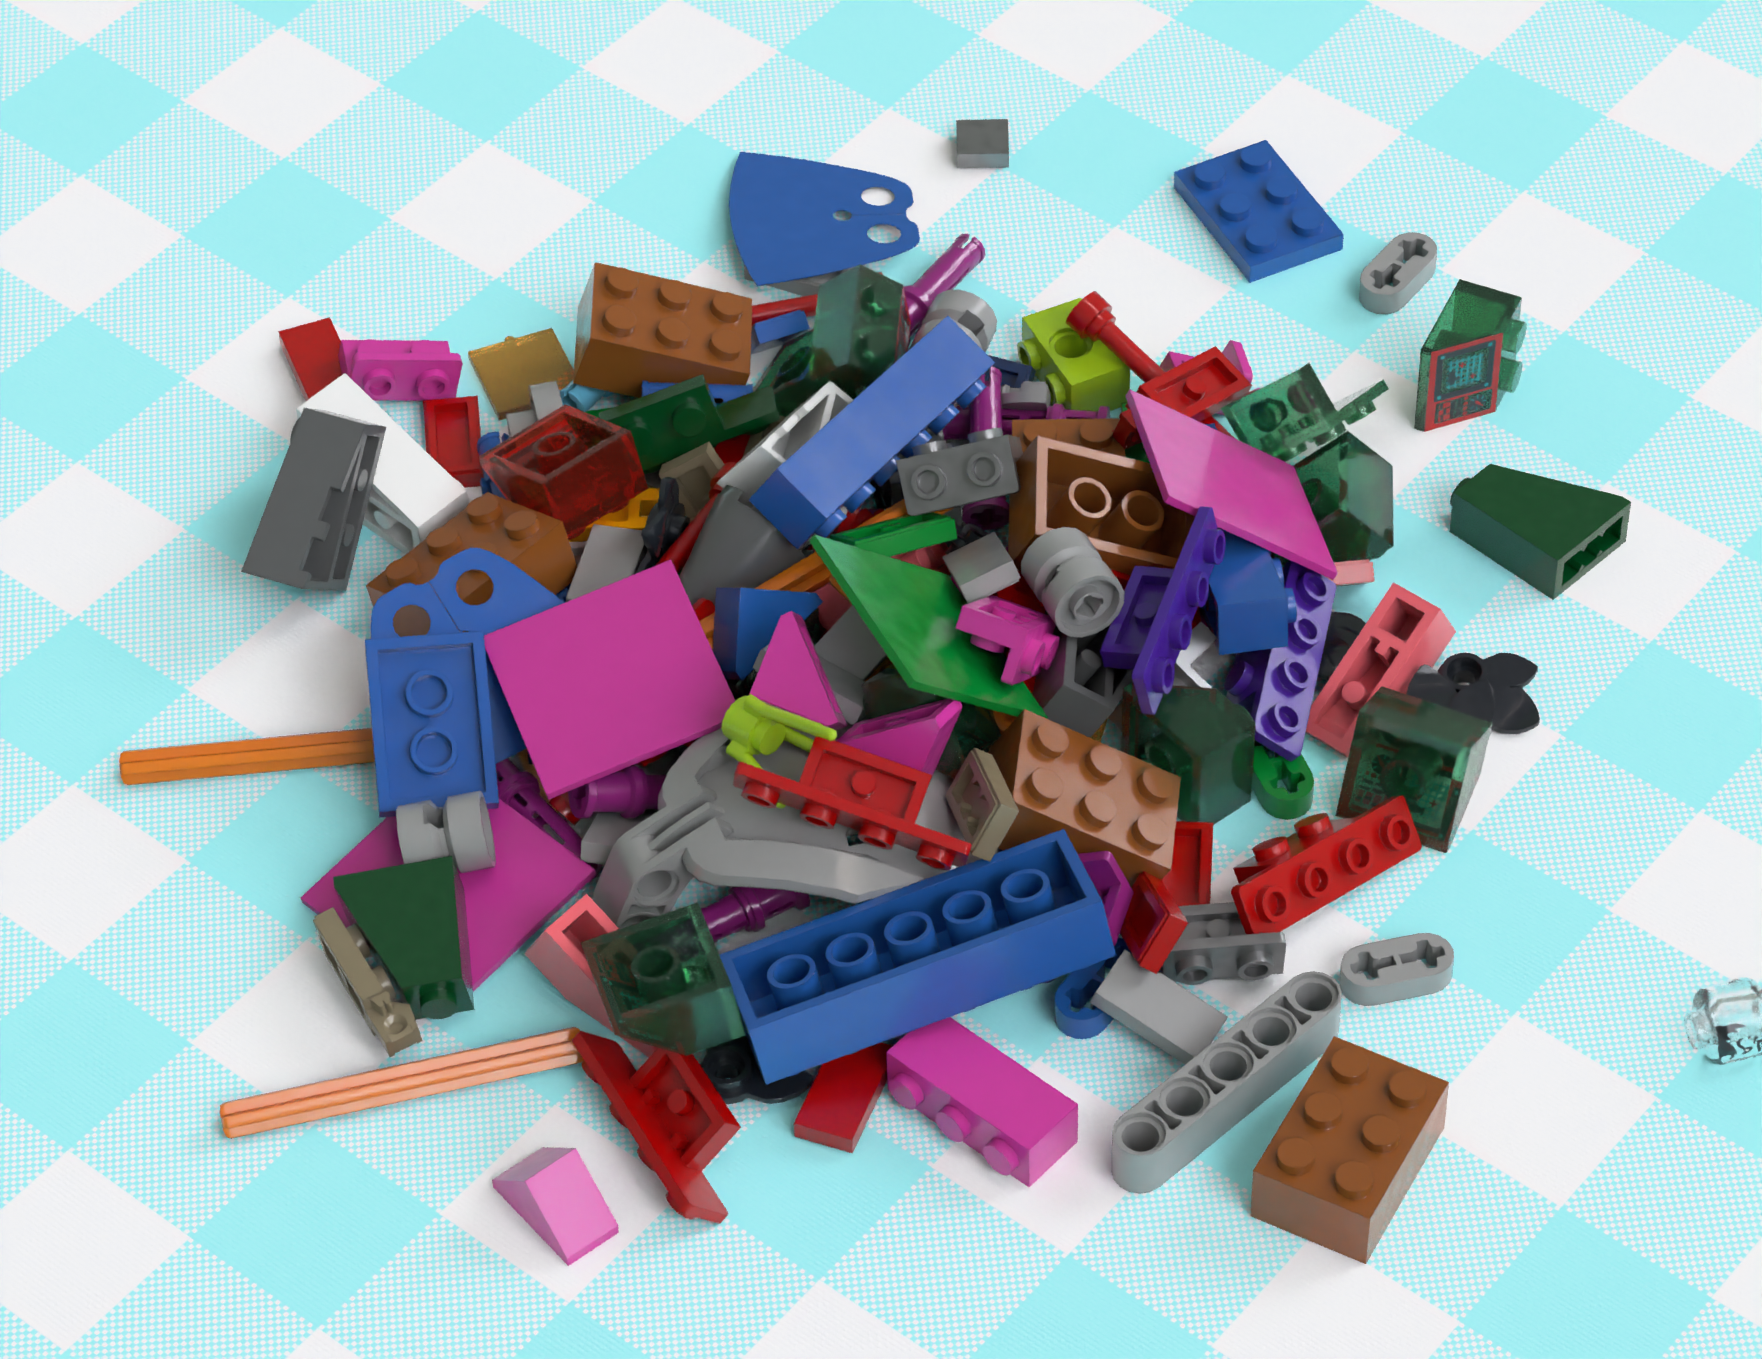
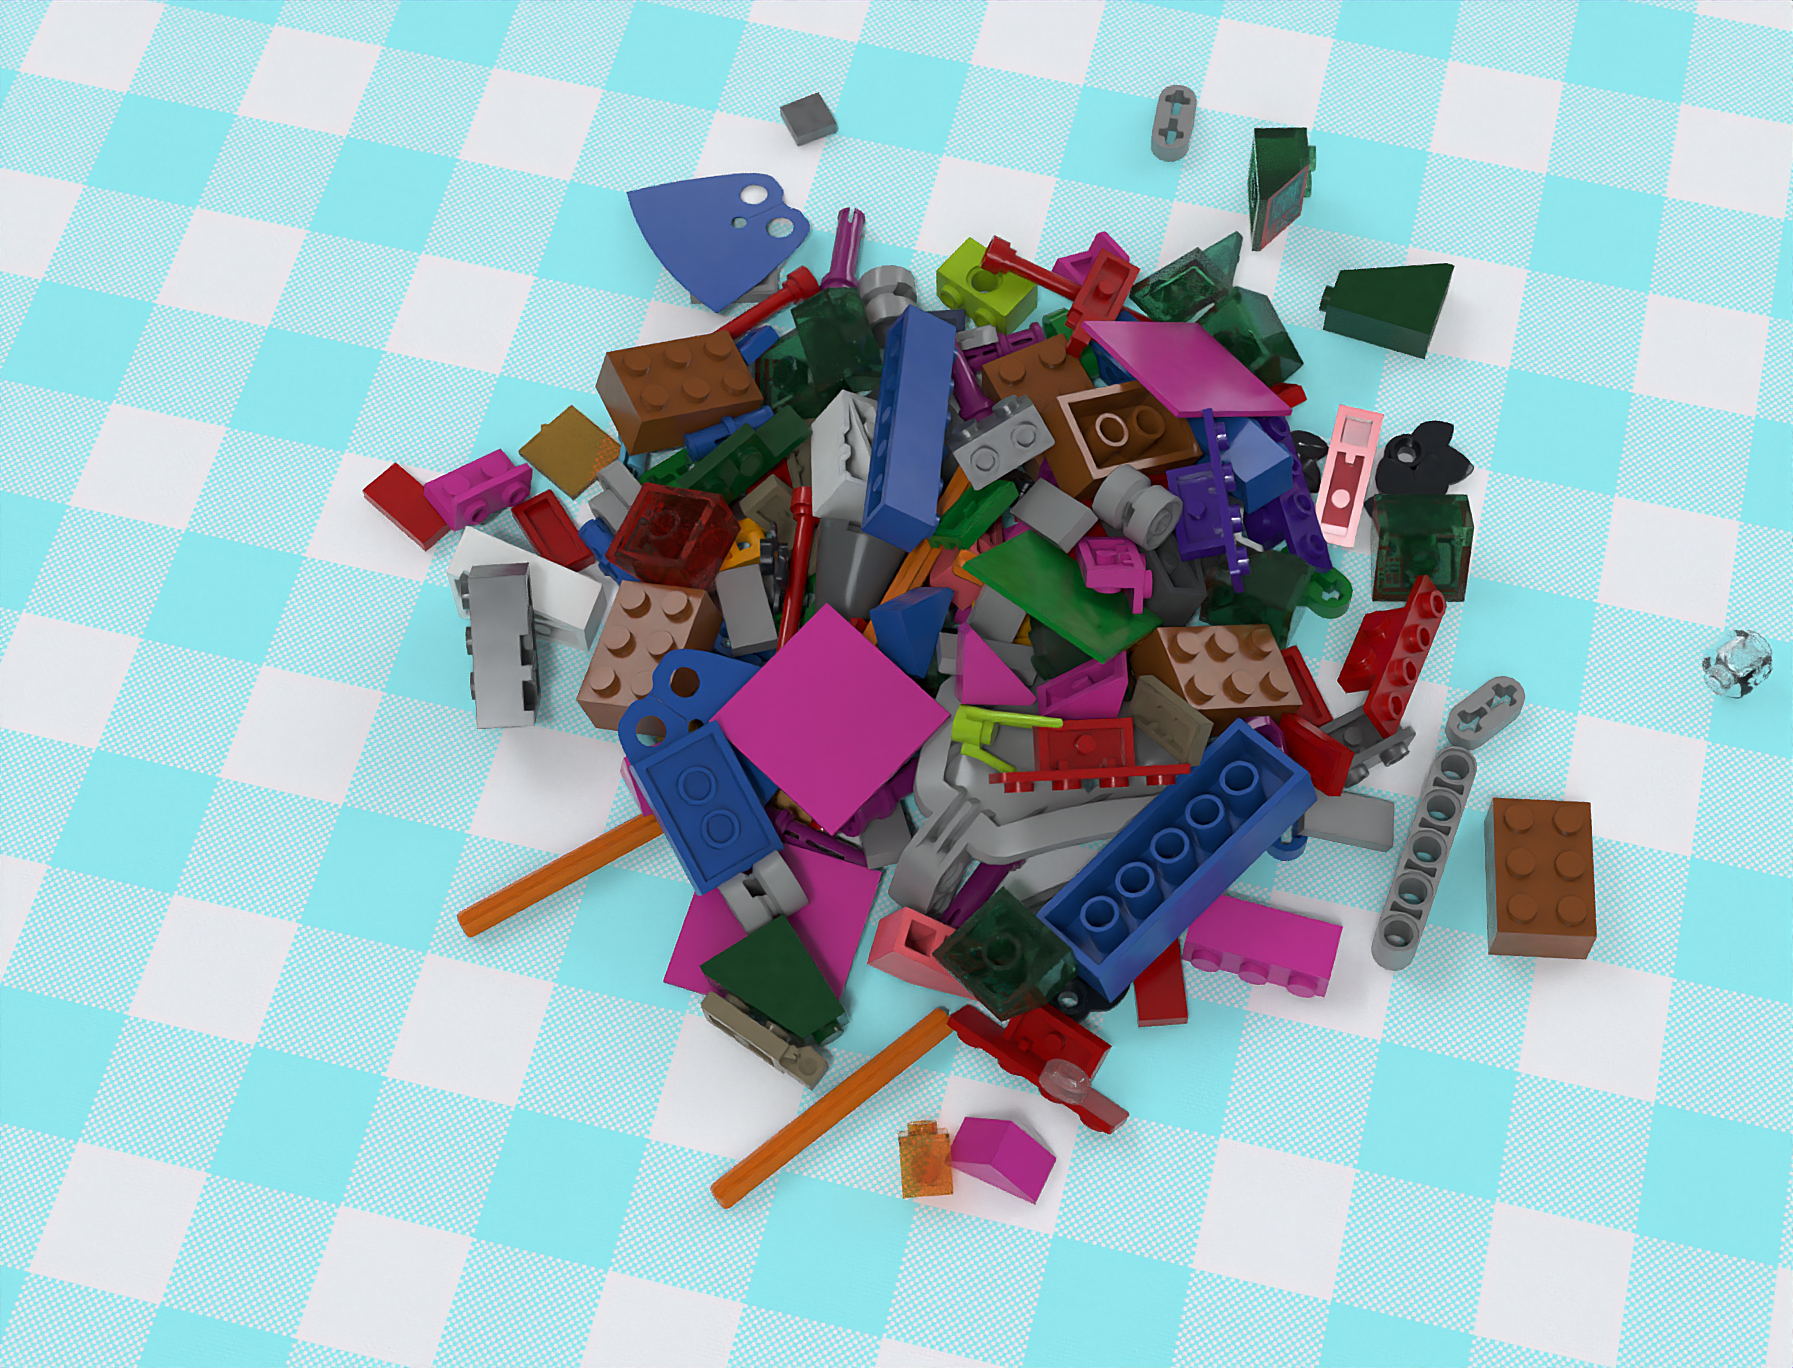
camera: 25 degrees left, 15 degrees up
blue plate [1174,140,1344,283] -> none
none -> clear orange bracket [897,1120,954,1198]
none -> clear tile [1039,1059,1092,1104]

